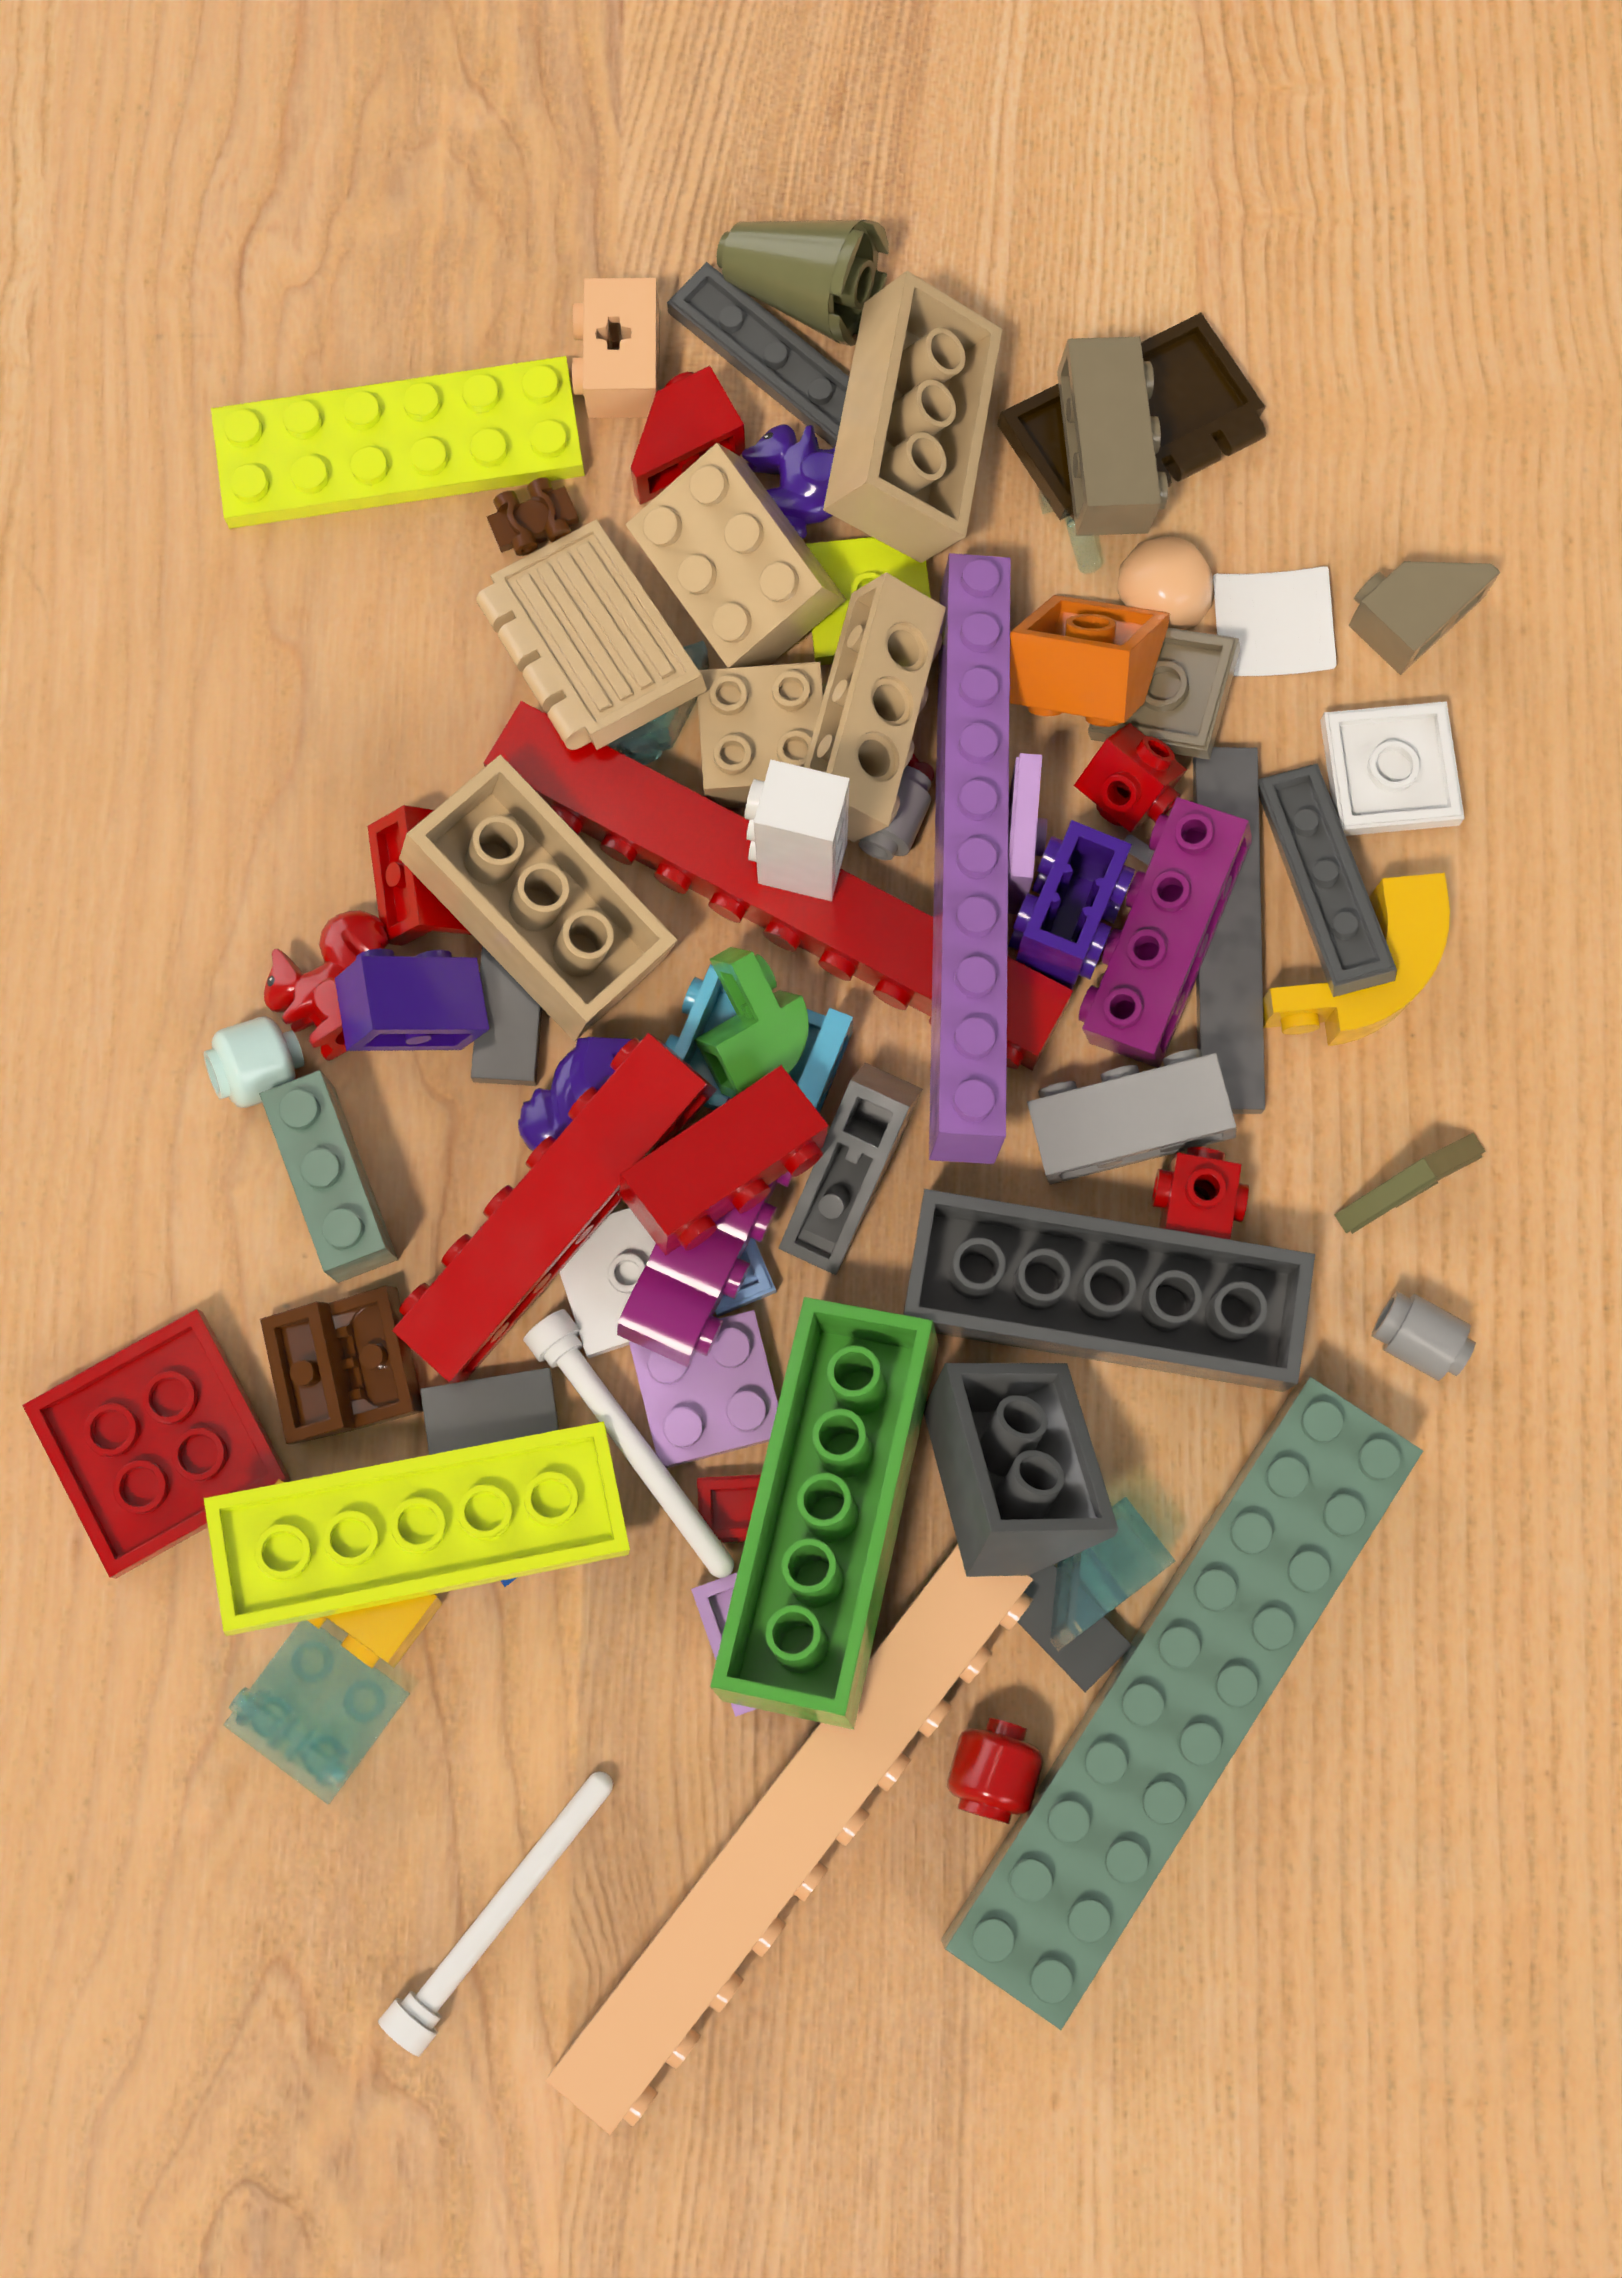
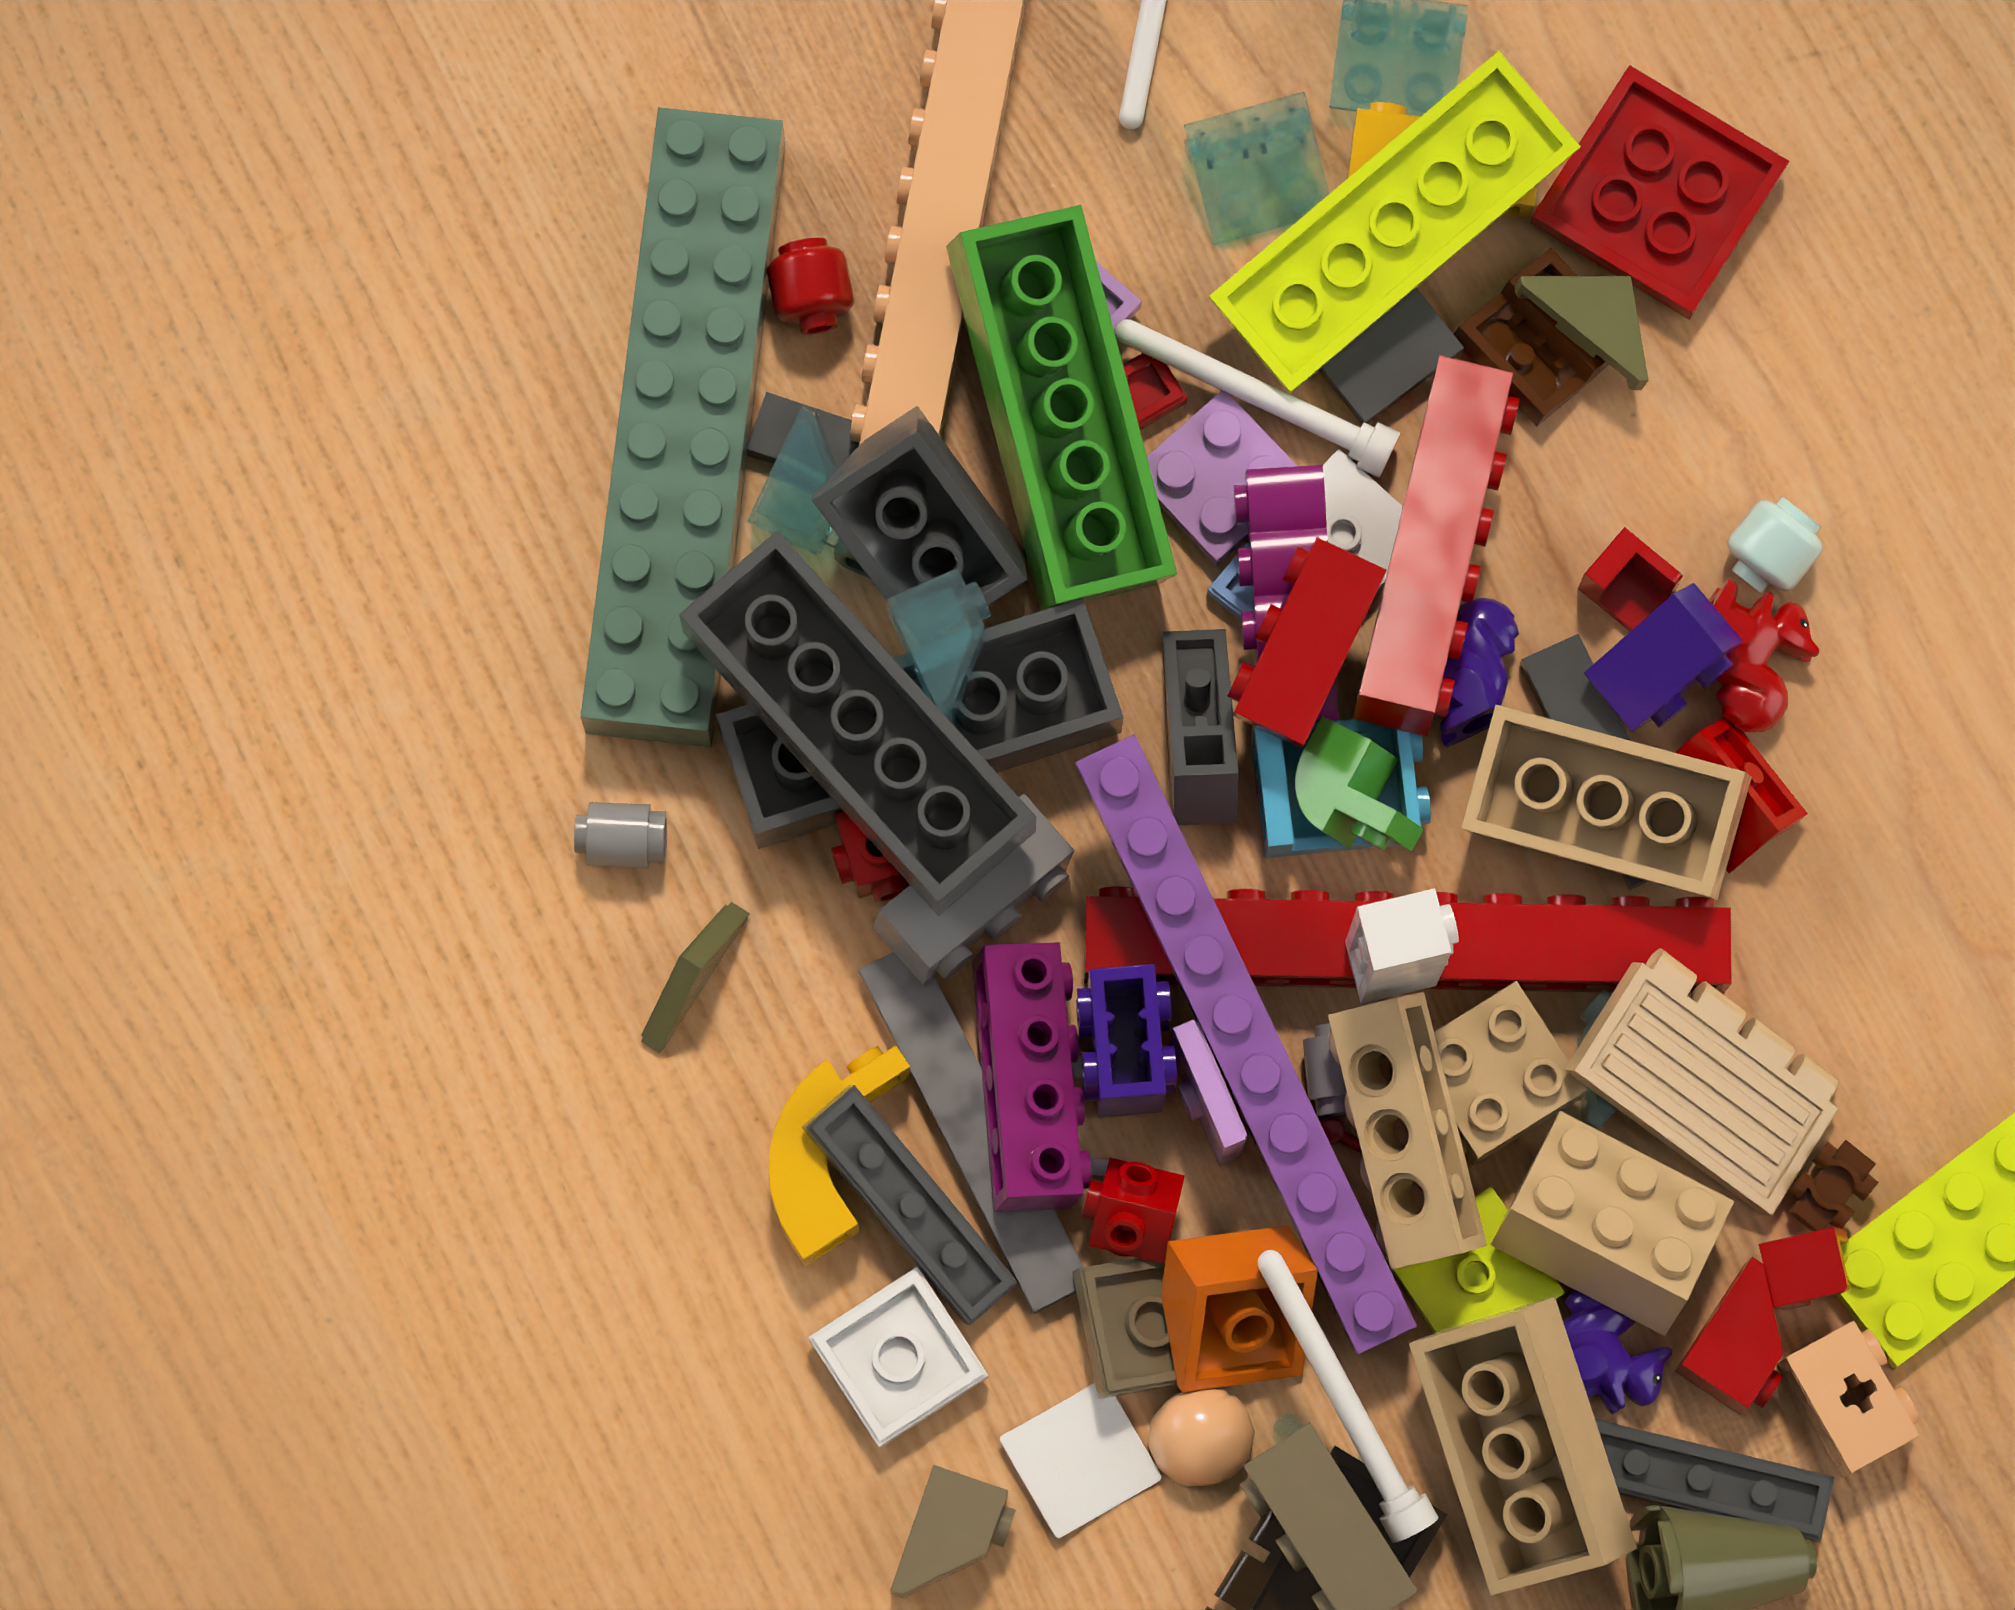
camera: 150 degrees right, 0 degrees up
sand green brick [259,1070,398,1283] -> none
none -> dark grey brick [679,531,1036,916]
none -> clear light blue slope [887,568,991,723]
none -> clear light blue hinge [1184,91,1330,245]
none -> white piece [1257,1250,1439,1543]
none -> olive tile [1514,276,1649,390]
none -> red panel [1578,527,1683,631]
none -> red panel [1759,1227,1850,1310]

